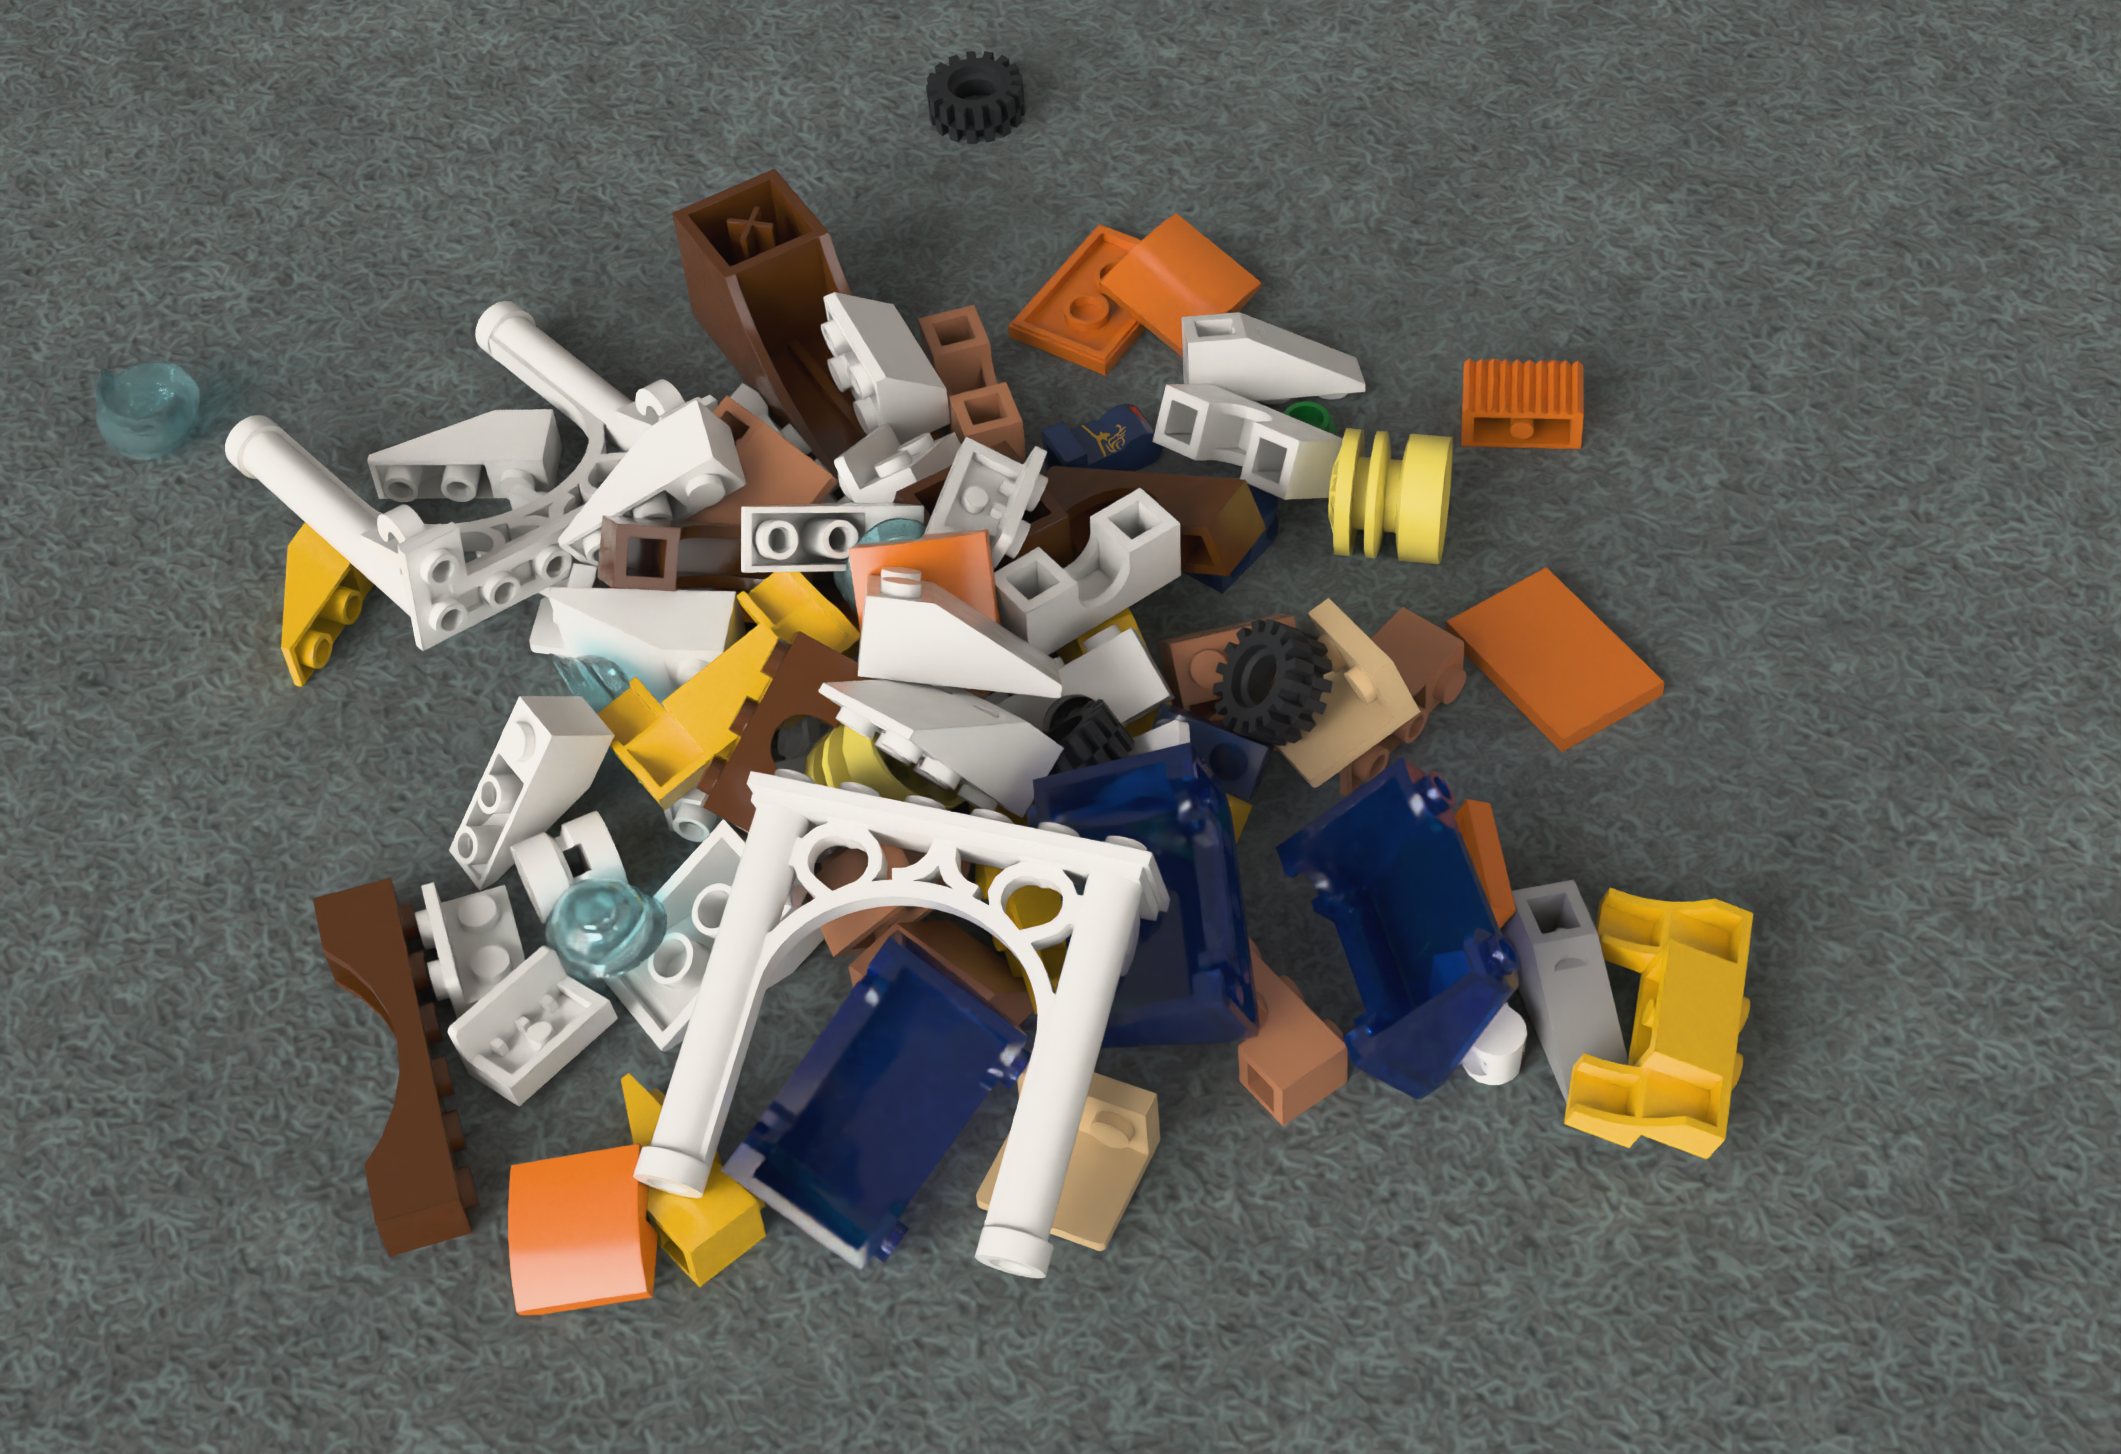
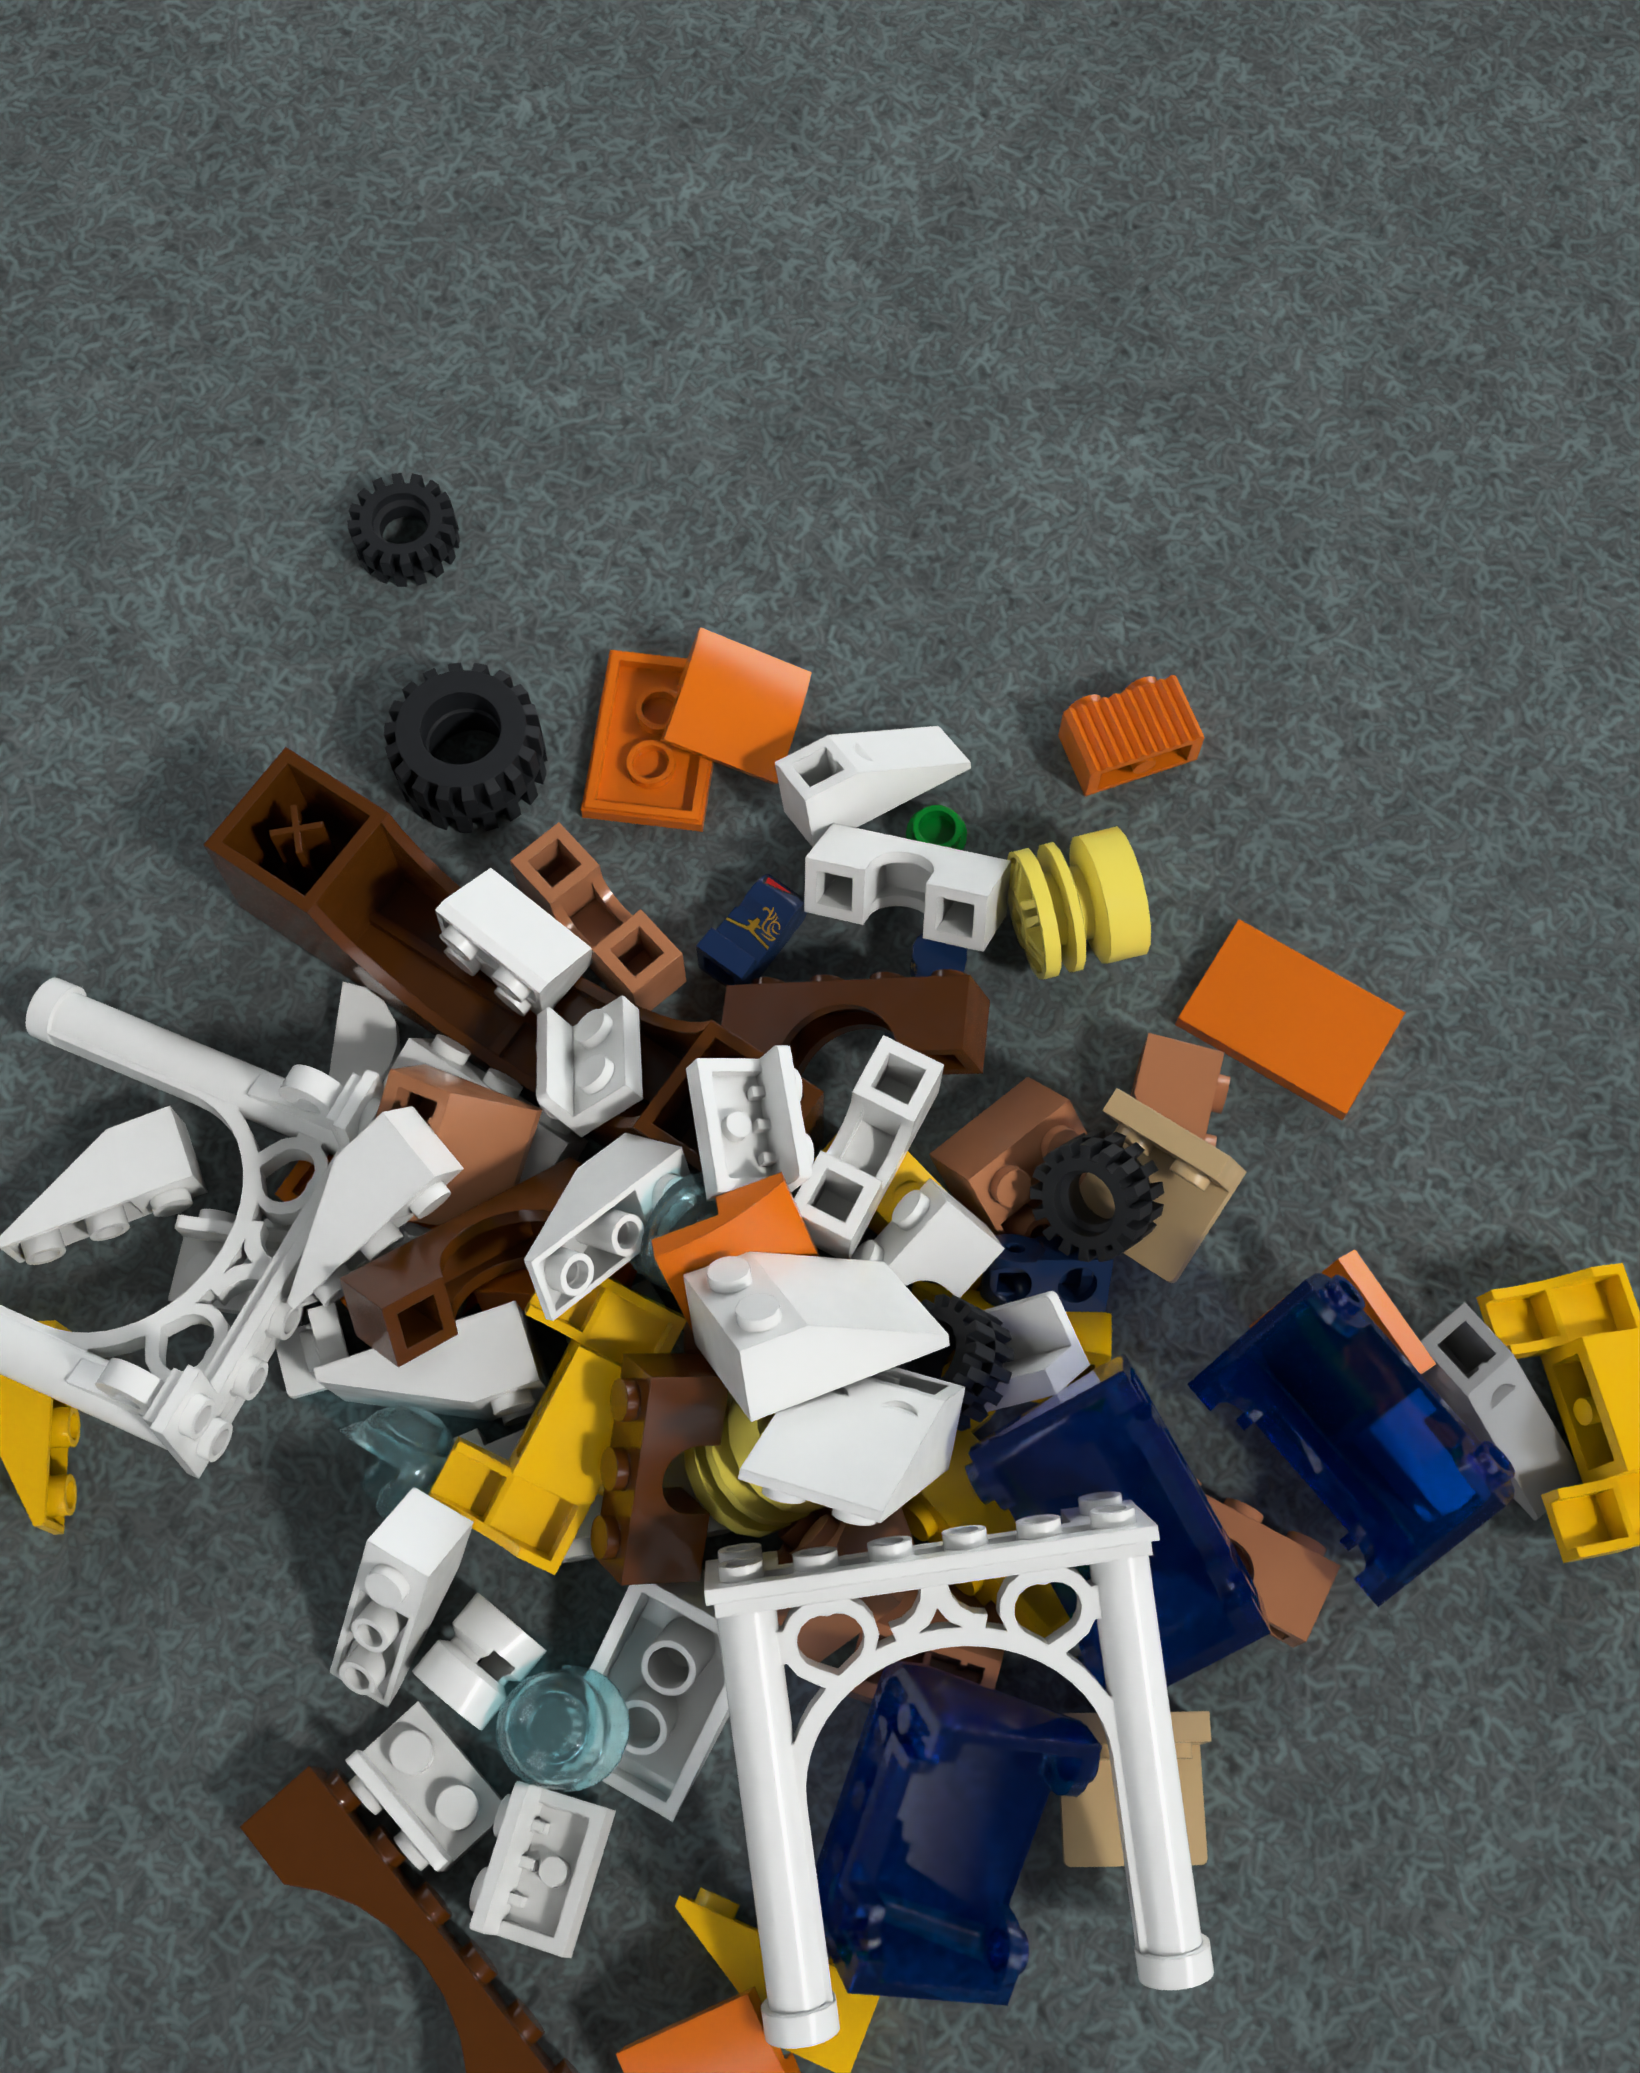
camera: 30 degrees left, 20 degrees up
none -> black tyre [384,662,548,833]

